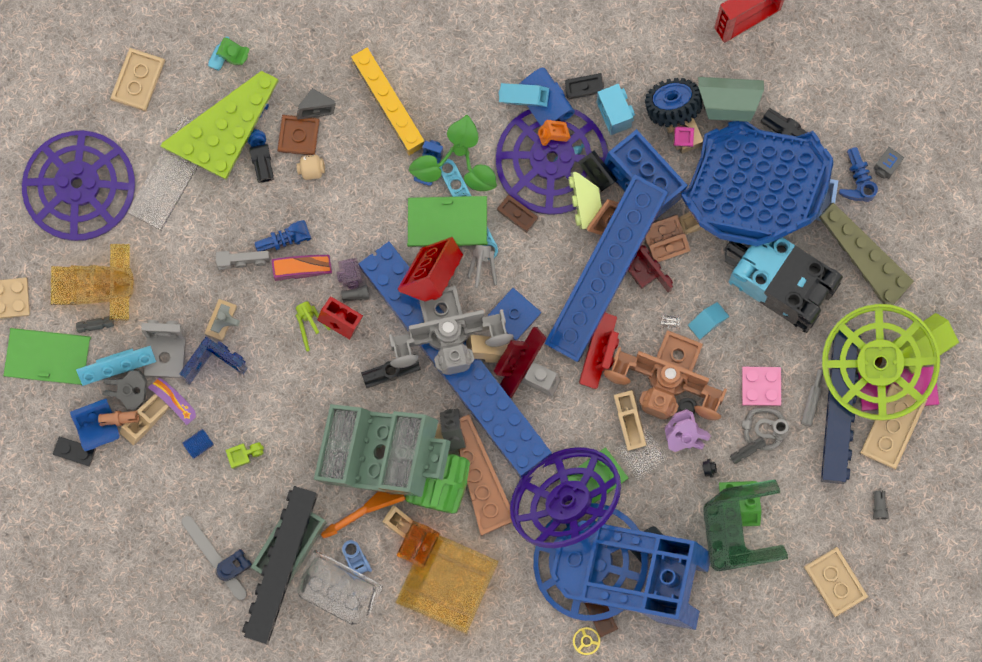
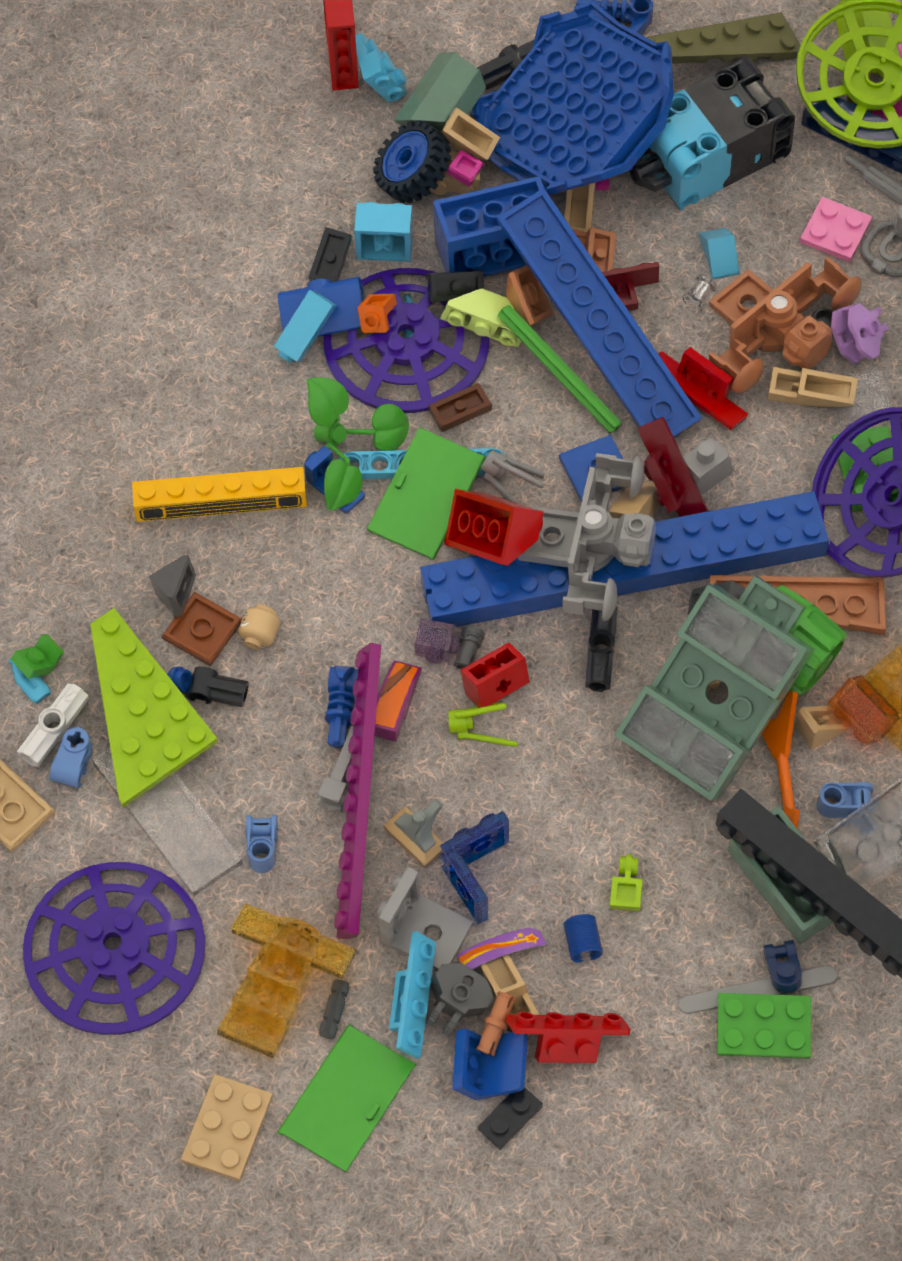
camera: 65 degrees left, 15 degrees down
none -> white piece [17,683,90,768]
none -> medium blue piece [50,727,93,788]
none -> medium blue piece [246,815,278,873]
none -> magenta plate [334,642,381,939]
none -> medium azure plate [355,33,407,102]
none -> tan slope [442,107,500,161]
none -> bright green axle [498,305,621,433]
none -> red bracket [506,1012,631,1063]
none -> bright green plate [717,993,811,1059]

